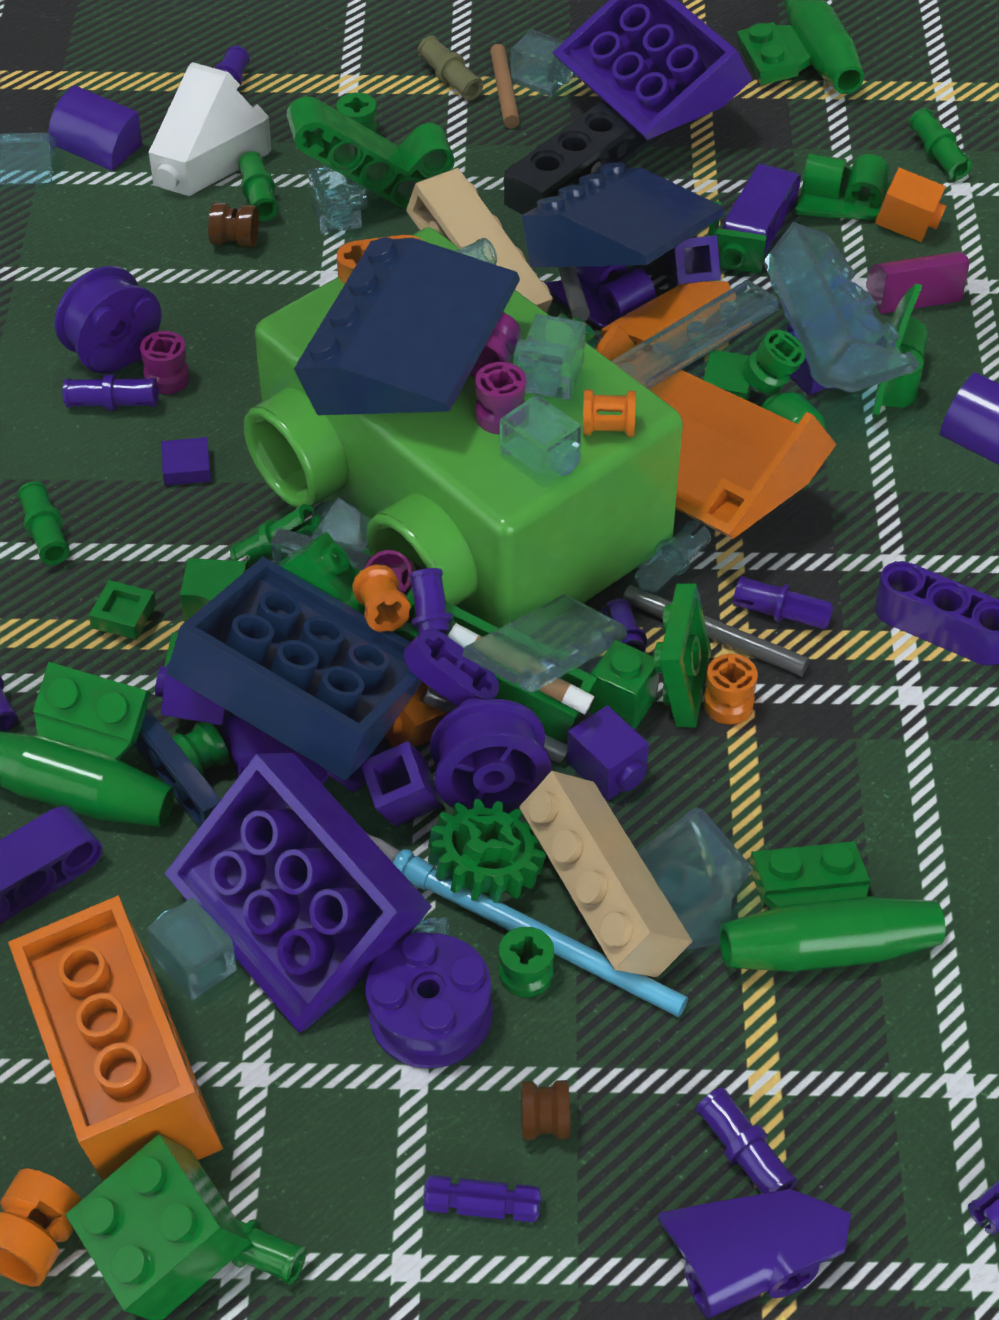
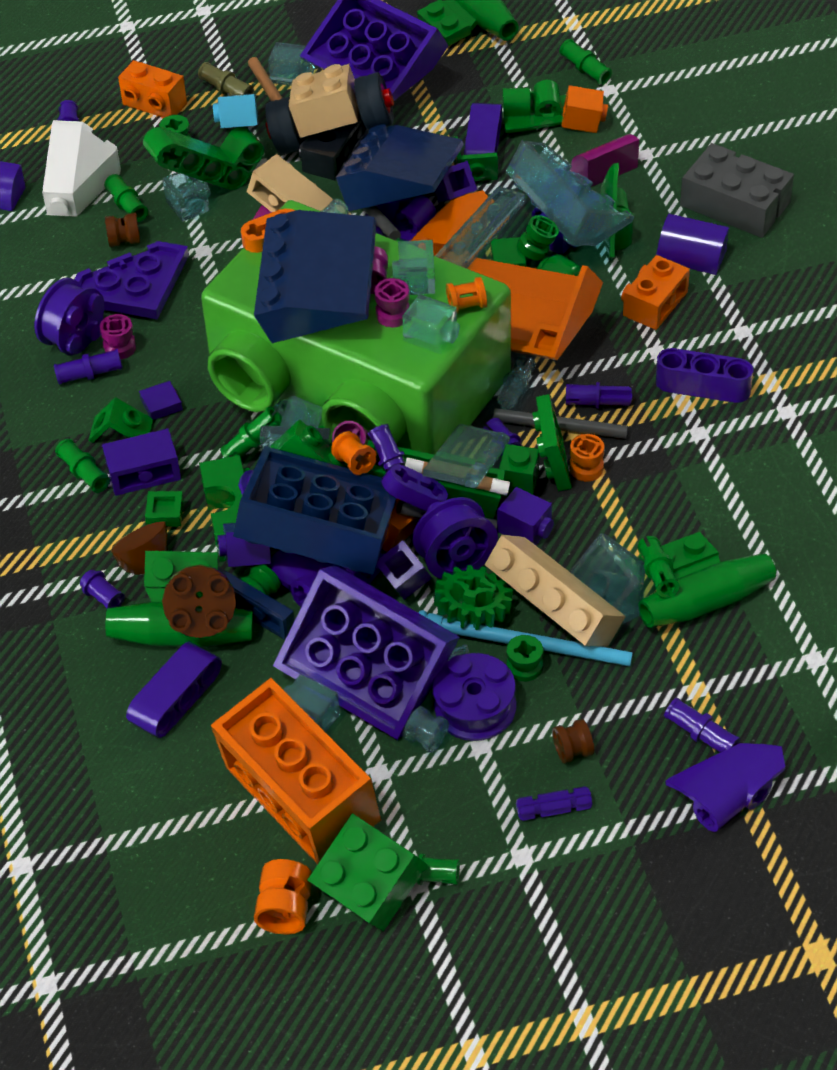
camera: 15 degrees left, 0 degrees up
none -> dark purple plate [75,241,189,319]
none -> green bracket [88,397,153,443]
none -> dark purple brick [102,428,181,496]
none -> reddish brown piece [111,522,168,575]
none -> orange brick [118,60,187,118]
none -> reddish brown plate [162,565,236,638]
none -> medium azure brick [213,94,258,128]
none -> brick [265,64,394,155]
none -> clear light blue wheel [403,706,449,753]
none -> orange brick [621,255,690,330]
none -> green pin [637,536,680,598]

